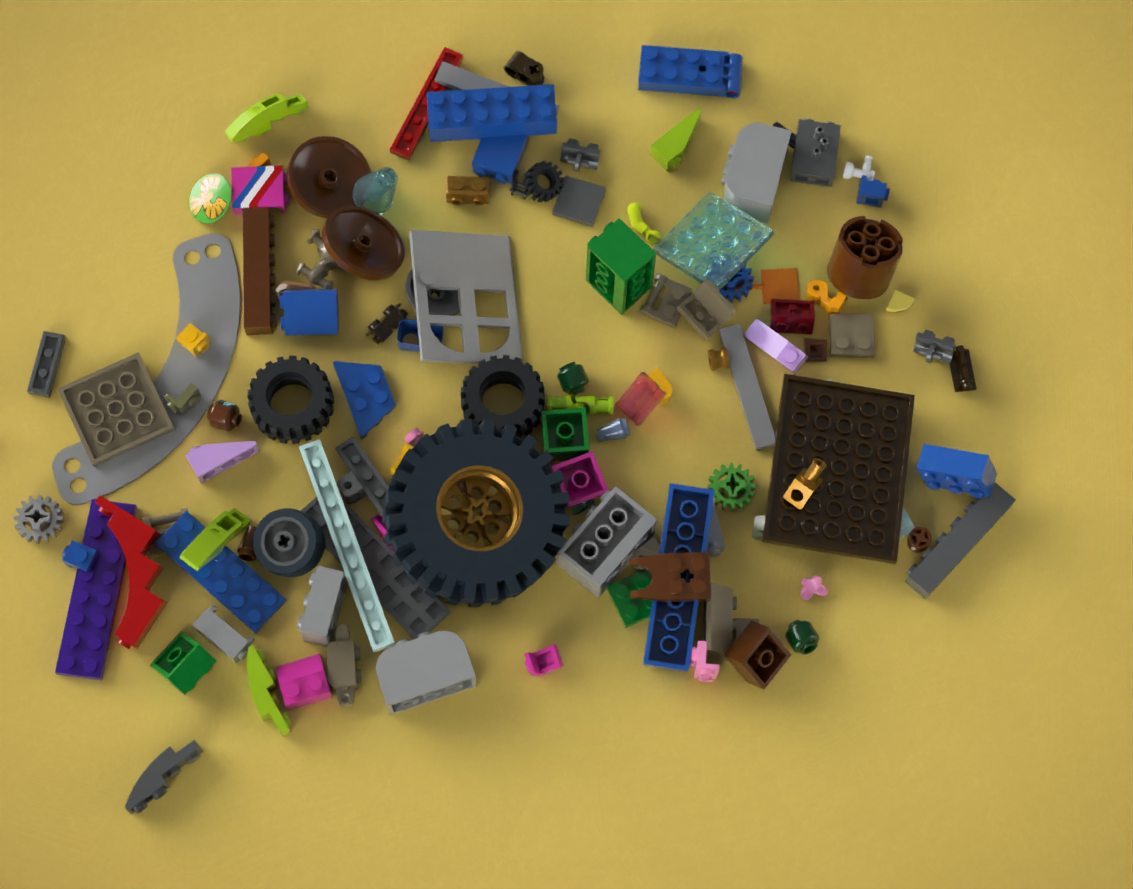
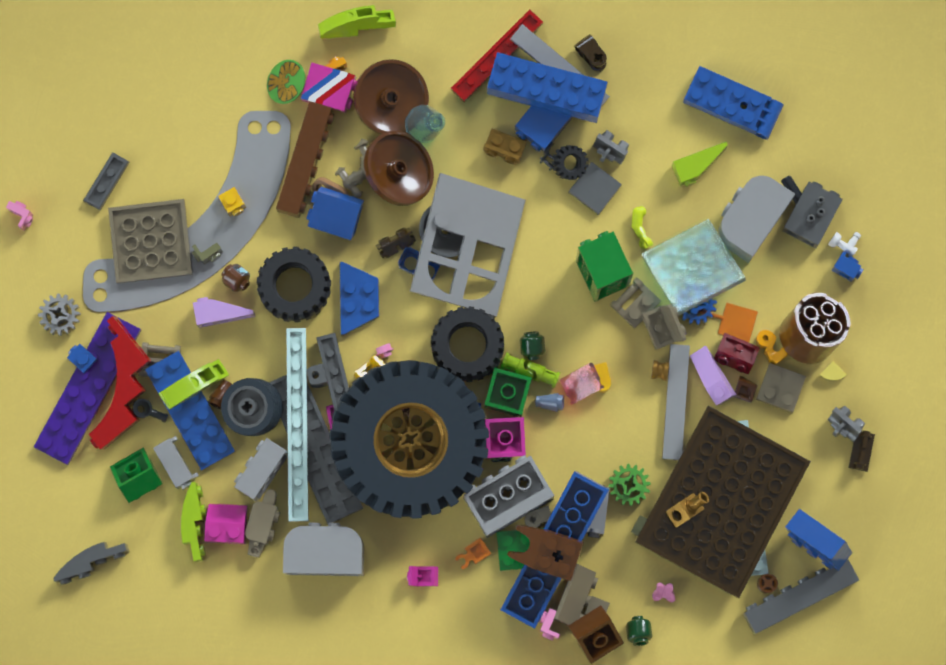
camera: 25 degrees right, 10 degrees up
none -> black bar [132,399,168,423]
none -> orange plate [455,537,491,569]

